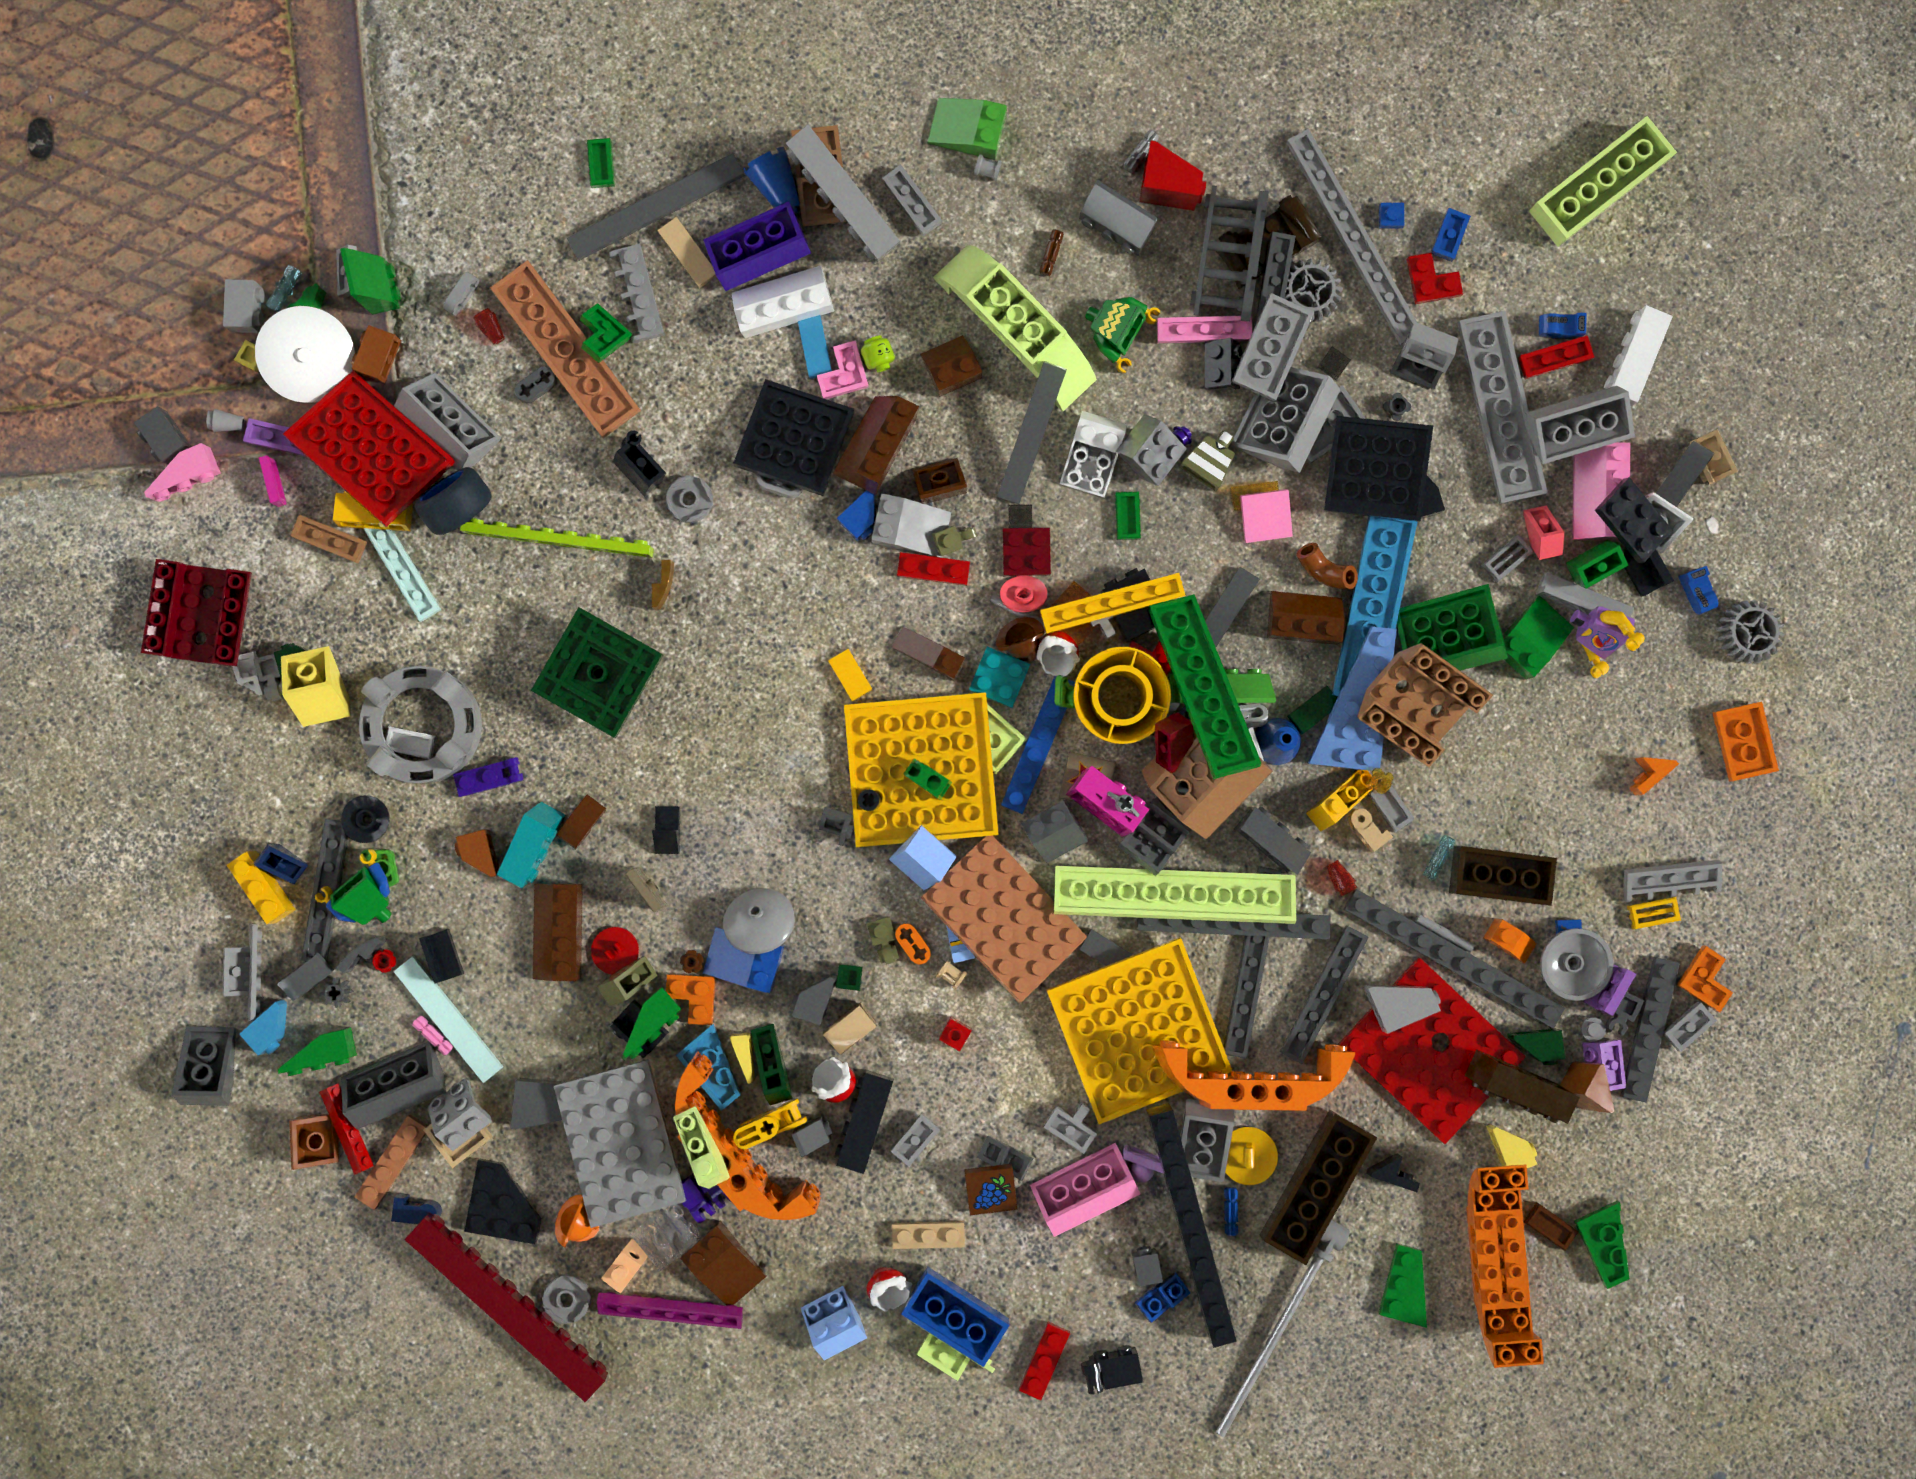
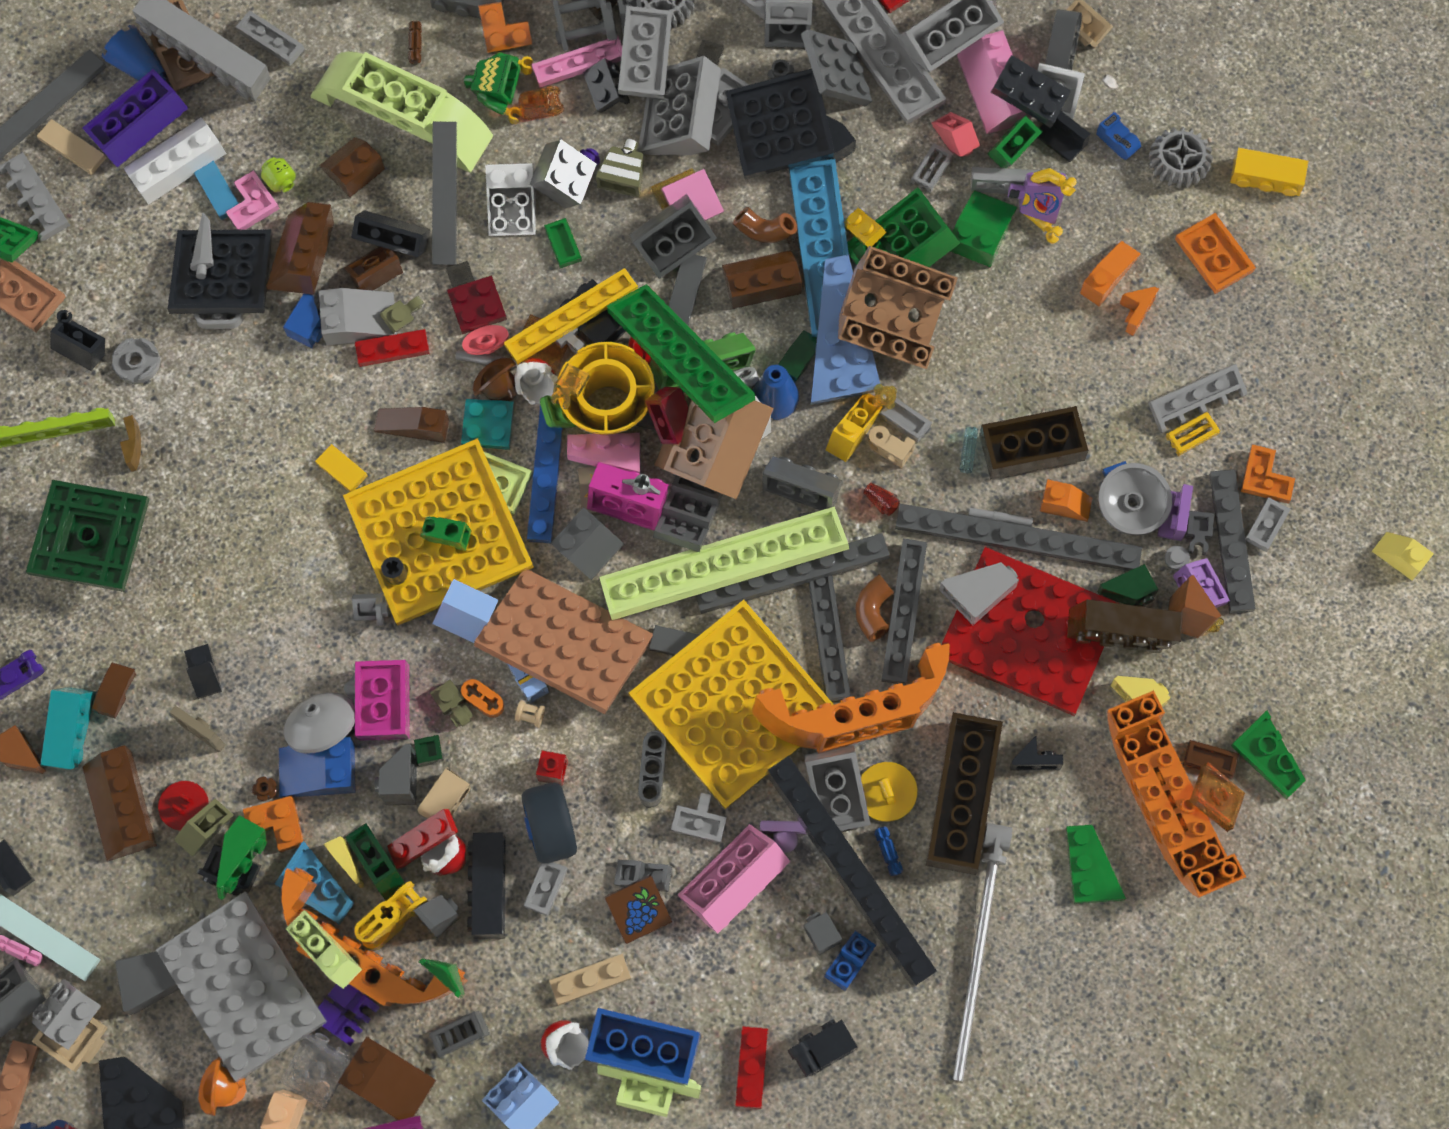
camera: 15 degrees left, 15 degrees down
none -> light grey bar [190,213,214,279]
none -> dark pink piece [344,660,410,741]
none -> black brick [351,210,431,257]
none -> plate [387,809,458,869]
none -> green slope [419,958,465,998]
none -> dark grey slope [429,1011,490,1057]
none -> orange plate [479,2,533,53]
none -> clear orange piece [519,86,565,120]
none -> black wheel [522,783,577,864]
none -> clear yellow plate [551,363,590,410]
none -> bright pink wing [567,433,640,474]
none -> dark grey slope [629,194,717,279]
none -> dark grey beam [638,731,667,808]
none -> dark grey plate [801,29,872,106]
none -> yellow plate [844,207,886,247]
none -> dark orange cylinder [856,574,894,642]
none -> orange slope [1080,240,1141,307]
none -> clear orange tile [1190,762,1245,832]
none -> yellow brick [1230,147,1308,196]
none -> light yellow slope [1372,532,1434,581]

